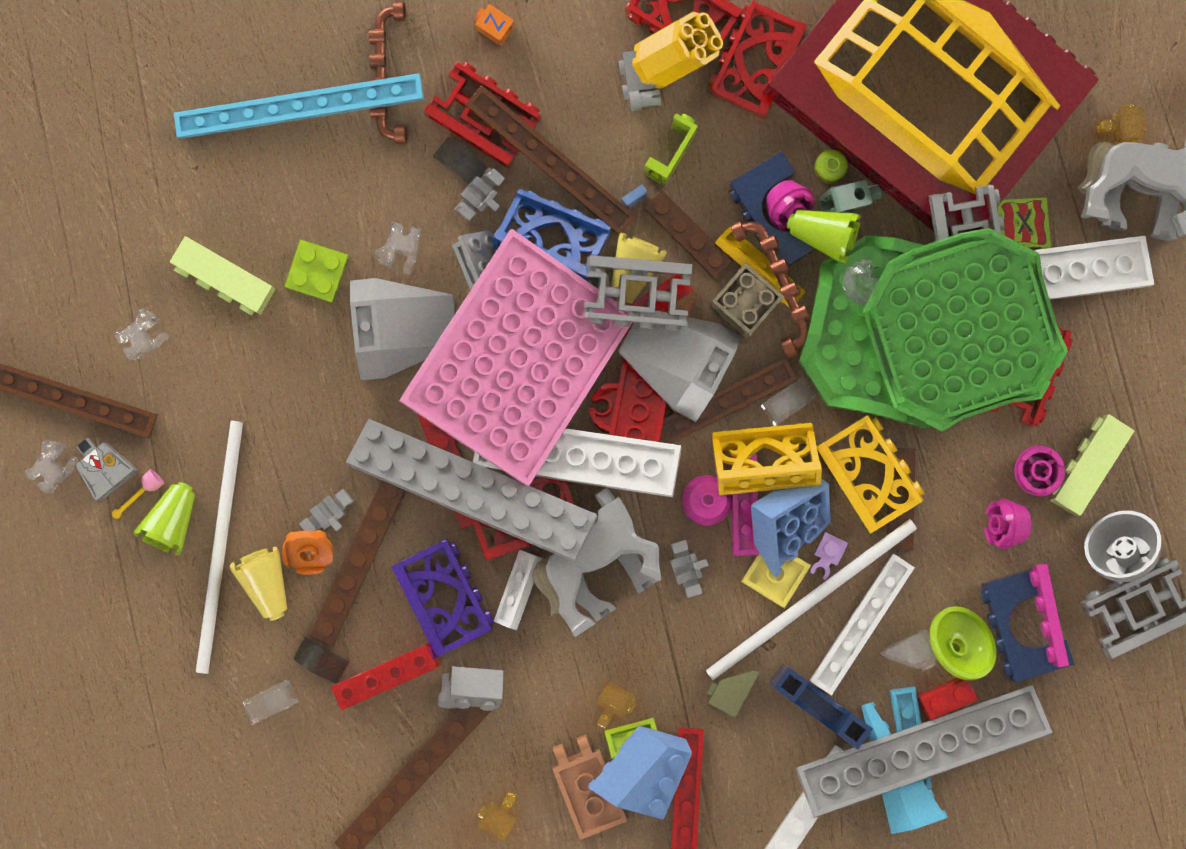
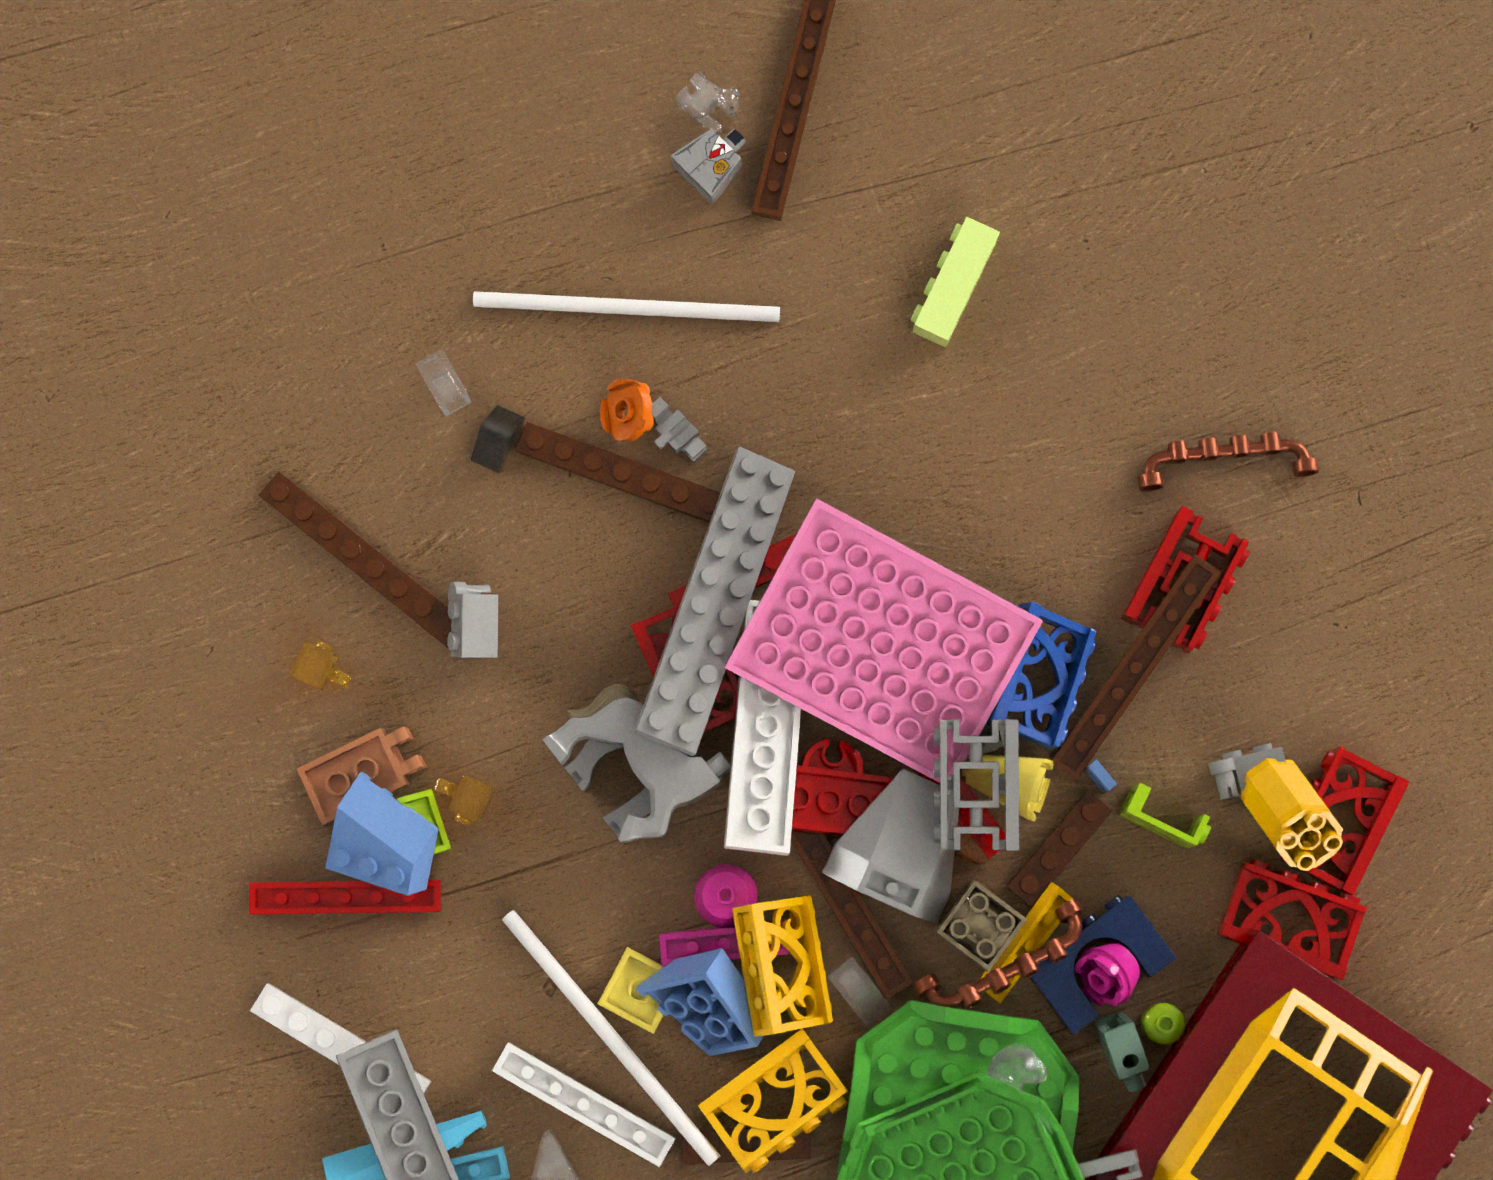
camera: 90 degrees right, 5 degrees down
hinge [112,469,164,519] -> none
clear animal [114,309,170,361] -> none
lime cone [133,482,195,556] -> none
medium azure plate [174,73,424,139] -> none
light yellow cone [229,547,287,621] -> none
lime plate [285,239,349,303] -> none
red fence [332,643,441,710] -> none
light grey wedge [350,278,455,381] -> none
clear animal [375,222,423,274] -> none
dark purple fence [391,539,494,658] -> none
clear smoke slope [433,137,487,184] -> none
light grey bracket [452,230,496,290] -> none
light grey piece [454,167,505,221] -> none
orange brick [474,4,515,46] -> none
white plate [494,550,543,630] -> none
light grey piece [670,540,708,598] -> none
olive slope [706,669,759,718] -> none
dark blue arch [769,664,873,750] -> none
lime cone [787,210,861,264] -> none
lavender plate [810,532,848,580] -> none

